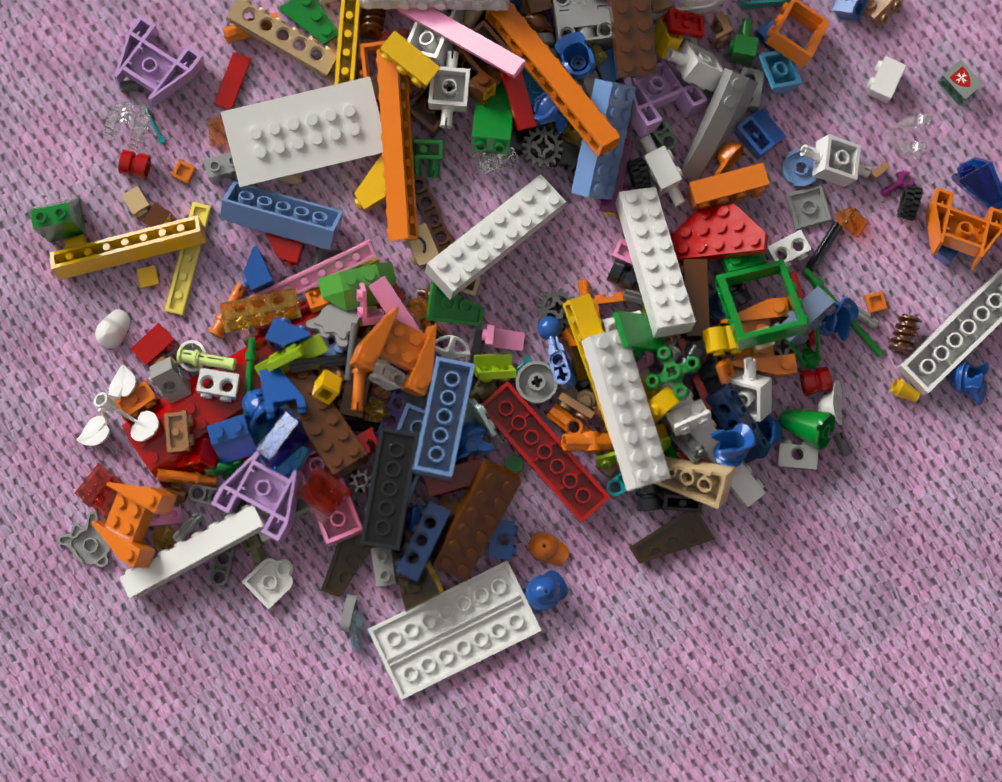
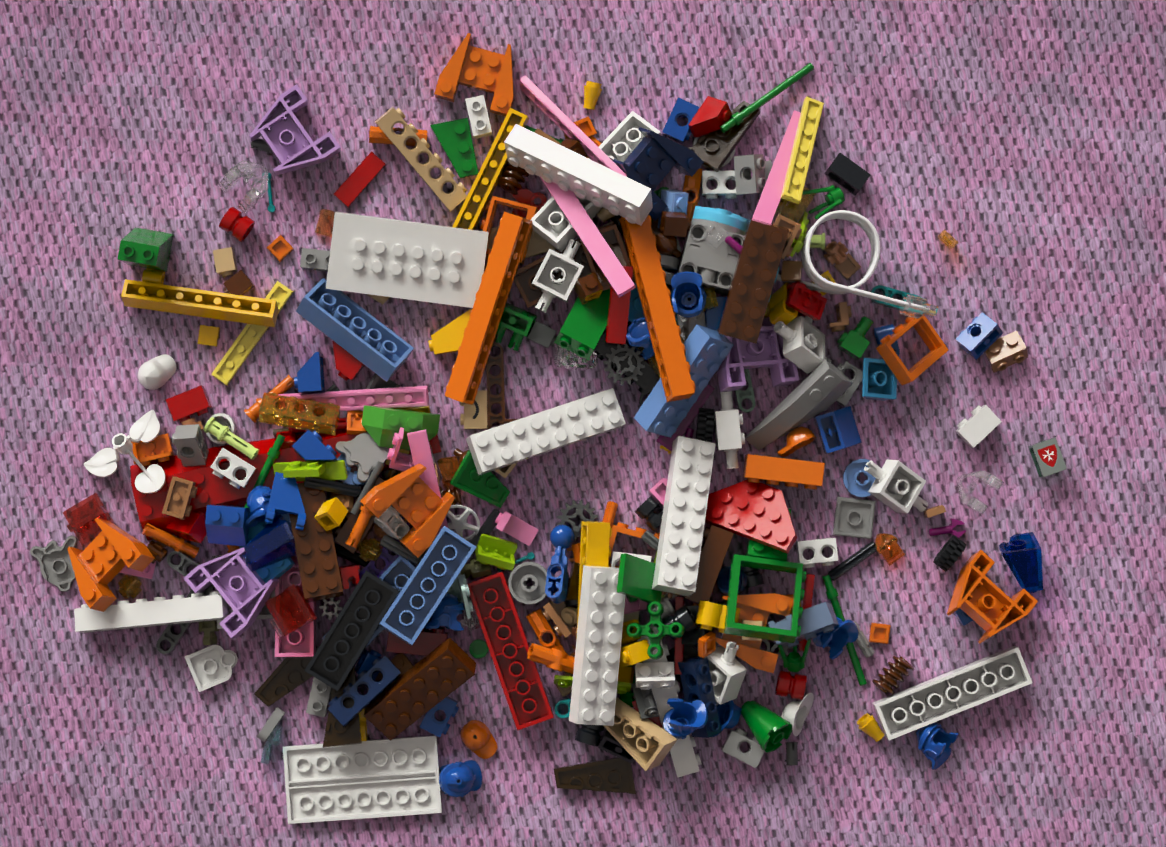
camera: 25 degrees right, 5 degrees up
light grey axle [172,511,203,542] -> none
green plate [205,459,244,478] -> none
yellow brick [380,31,440,89] -> none
none -> dark grey axle [380,535,424,566]
none -> dark grey brick [528,321,557,349]

